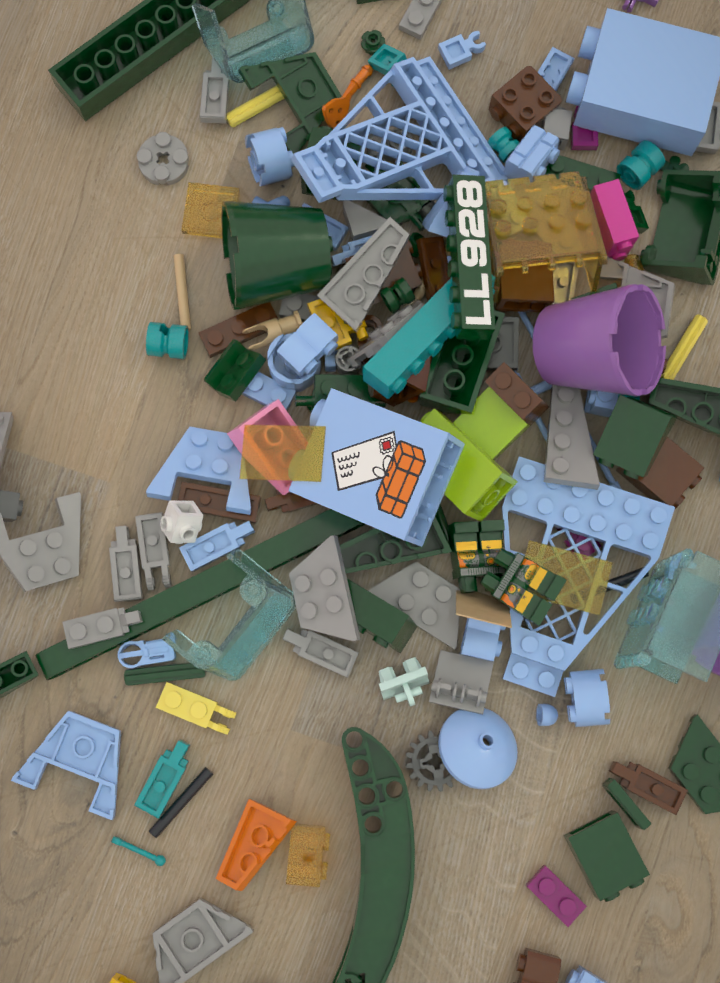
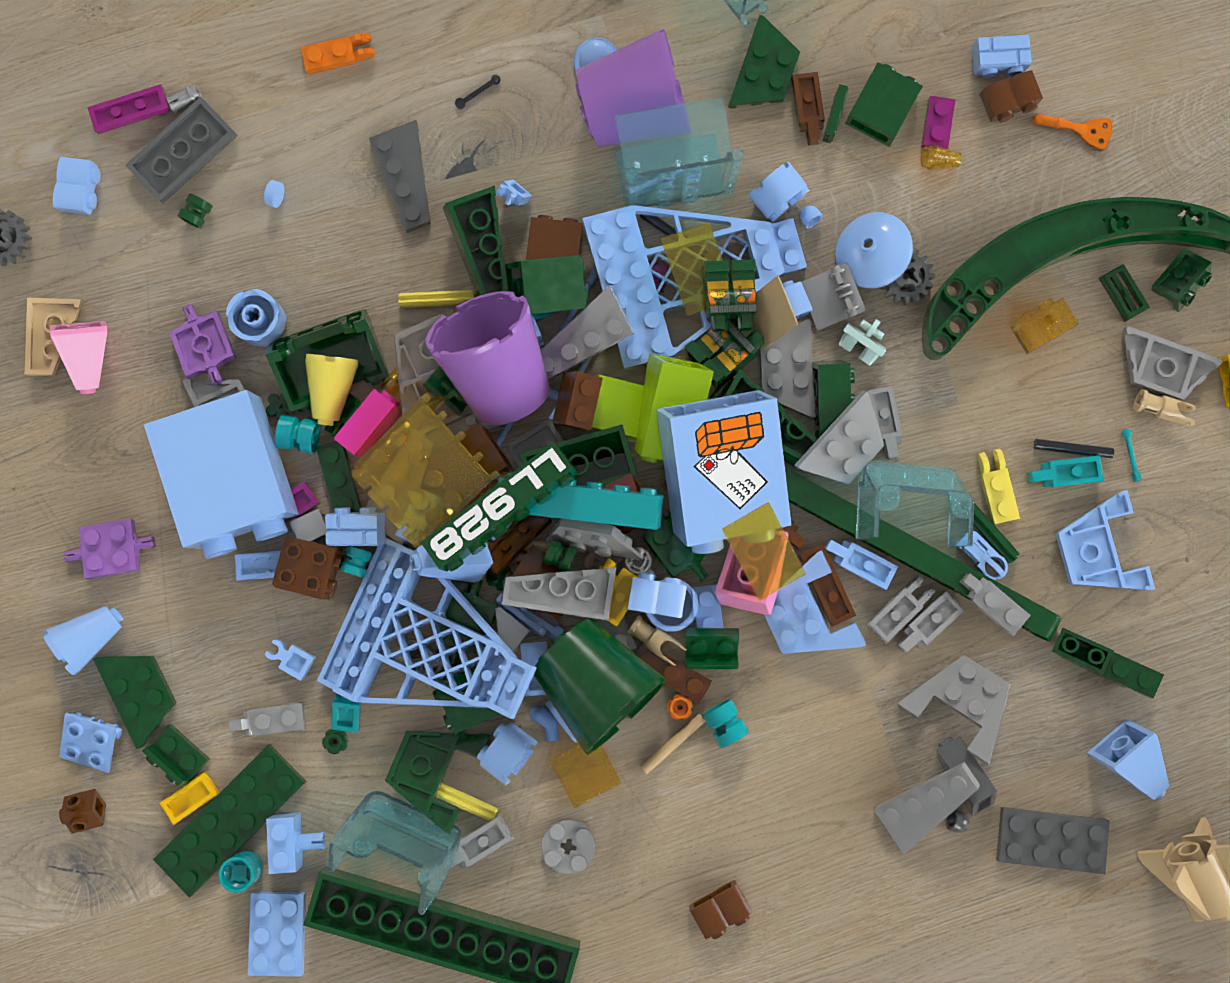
camera: 120 degrees left, 5 degrees up
white brick [160,500,203,544] -> none
orange wing [215,799,297,891] -> none
orange piece [322,64,373,129] -> none
none -> light yellow cone [305,354,358,426]
none -> orange plate [667,694,693,720]
none -> reddish brown brick [689,880,752,939]
none -> clear yellow cone [921,144,962,170]
none -> dark green tile [1098,264,1150,322]
none -> tan piece [1133,389,1196,426]

